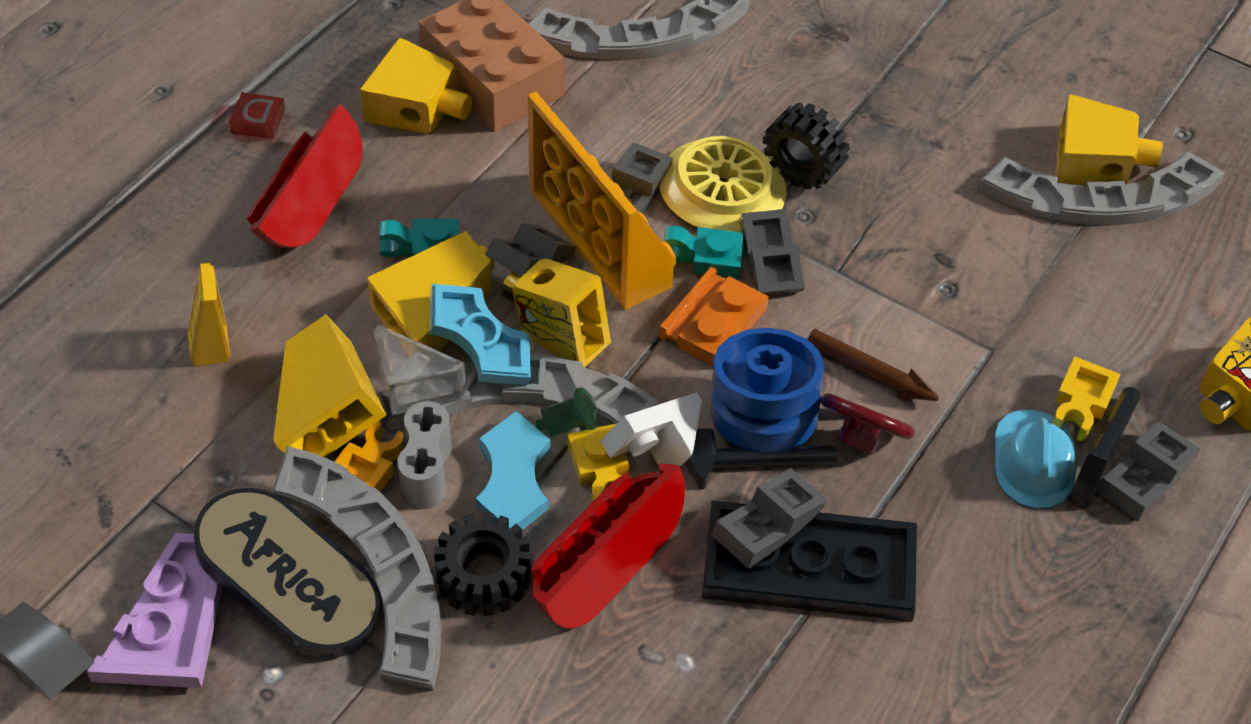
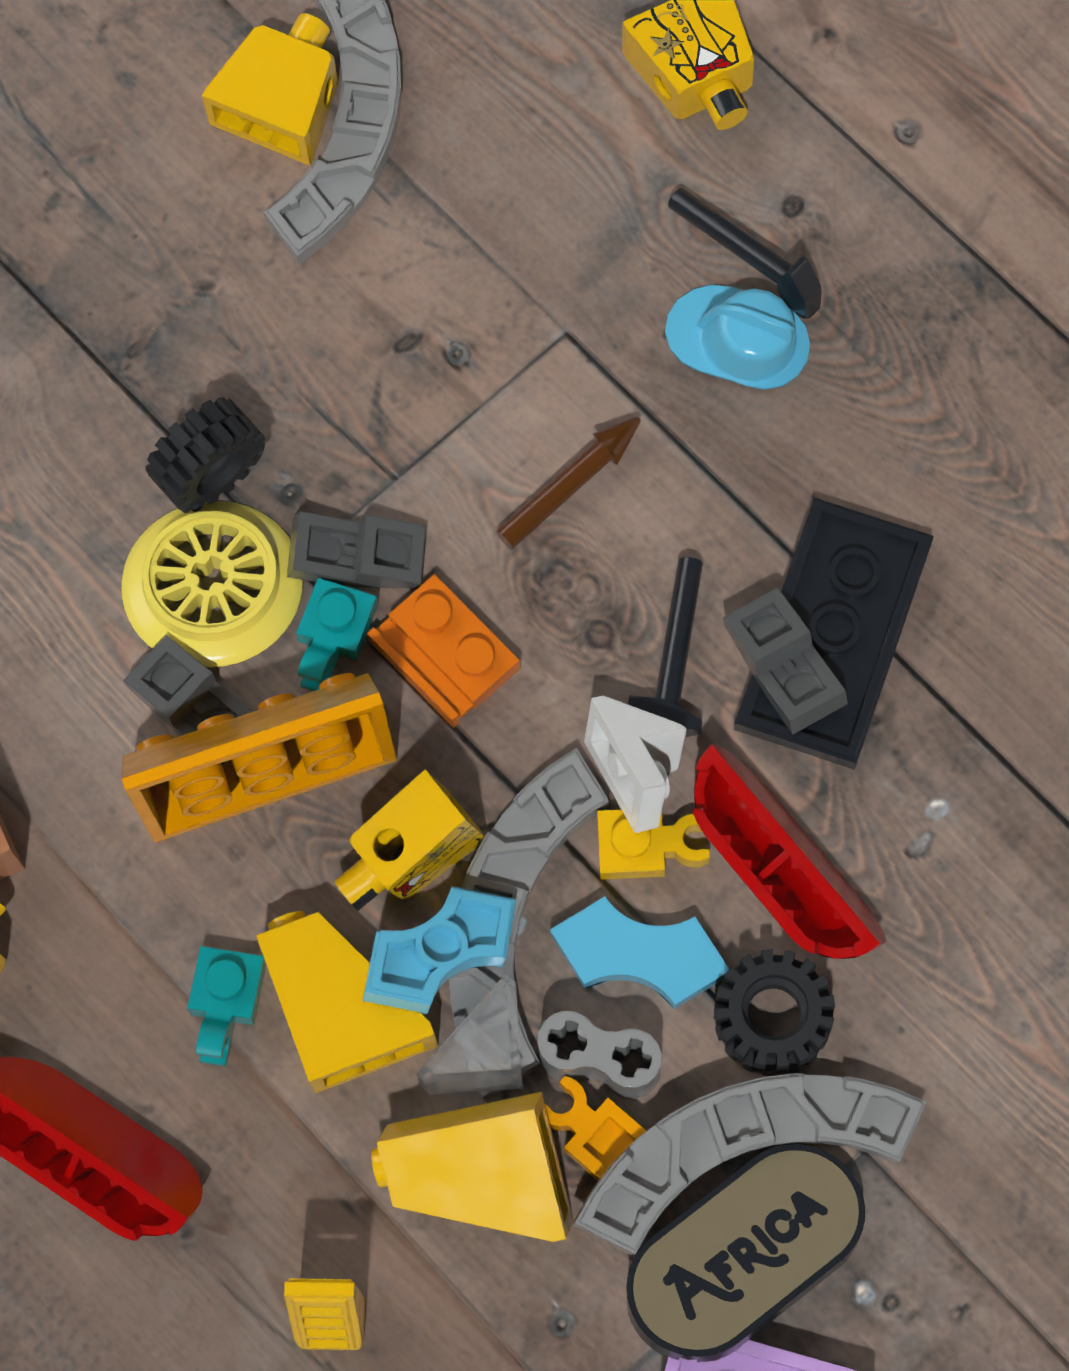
camera: 70 degrees left, 20 degrees up
dark grey slope [485,223,577,277] -> none
clear green piece [536,387,599,437] -> none
blue wheel [711,328,824,453] -> none
dark red piece [820,393,915,454] -> none
yellow plate [1052,356,1121,442] -> none
dark grey slope [1095,421,1201,521] -> none

